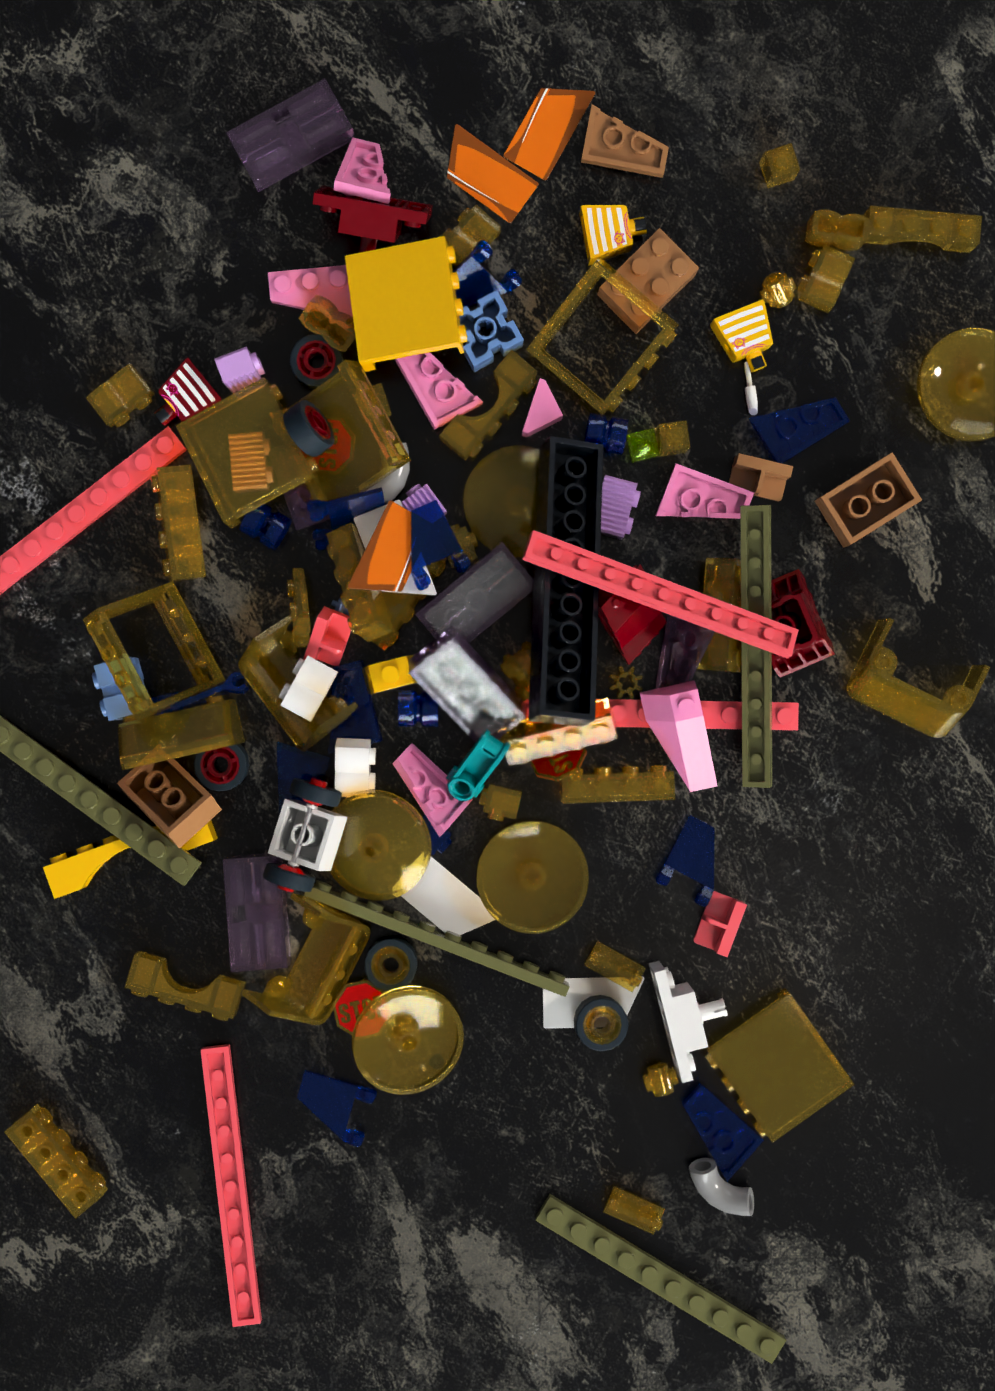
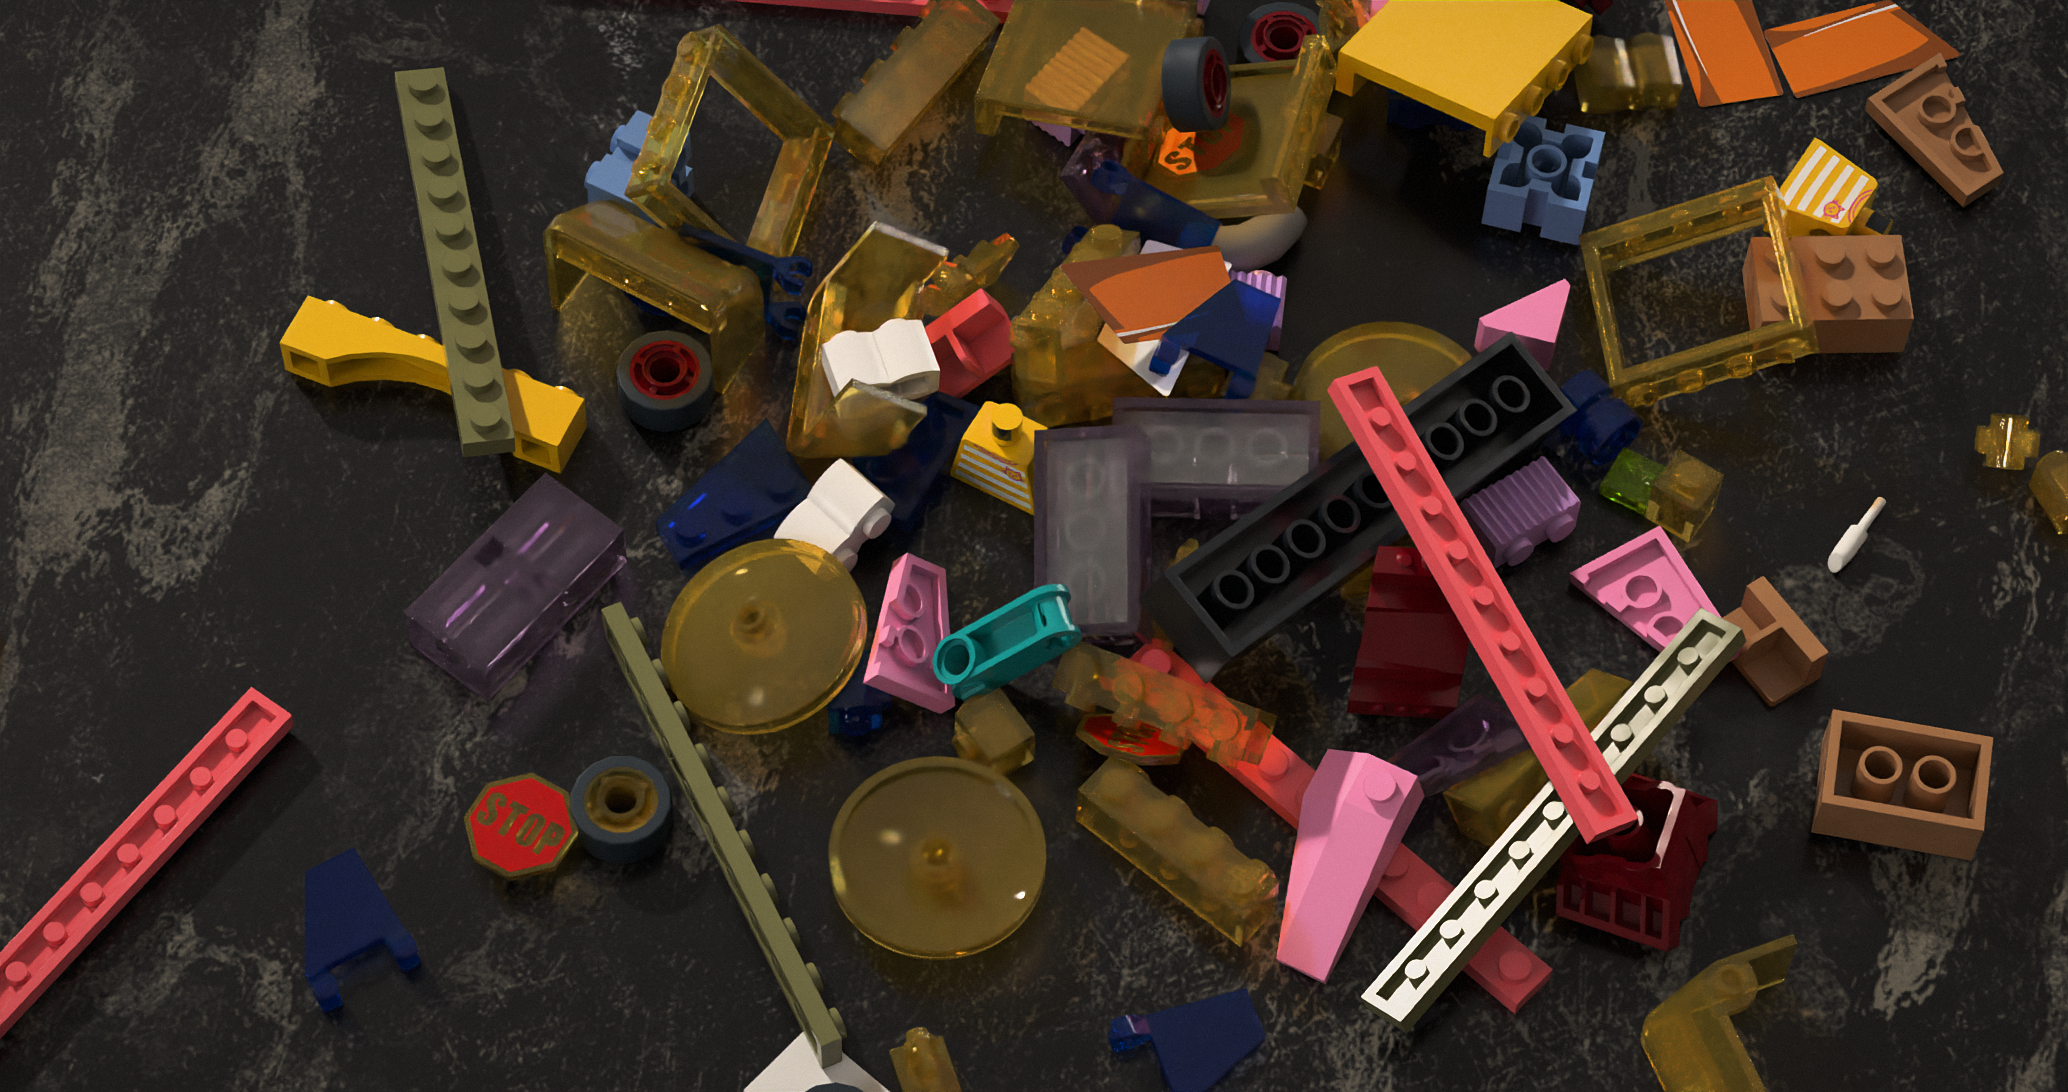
camera: 40 degrees right, 30 degrees down
medium nougat brick [117,745,222,849] -> none
clear yellow arch [125,951,246,1021] -> none
clear blue wheel [239,499,292,550] -> none
clear yellow windscreen [241,893,370,1025] -> none
brick [263,778,348,892] -> none
clear yellow dish [352,986,464,1095] -> none
white sticker [393,851,501,935] -> none
bright pink wing [395,352,483,430] -> none
clear blue wheel [398,691,439,726] -> none
clear yellow arch [439,350,538,461] -> none
clear blue flag [453,240,522,308] -> none
clear yellow gear [609,666,643,699] -> none
yellow torso [710,299,773,372] -> none
clear blue wing [748,397,850,463] -> none

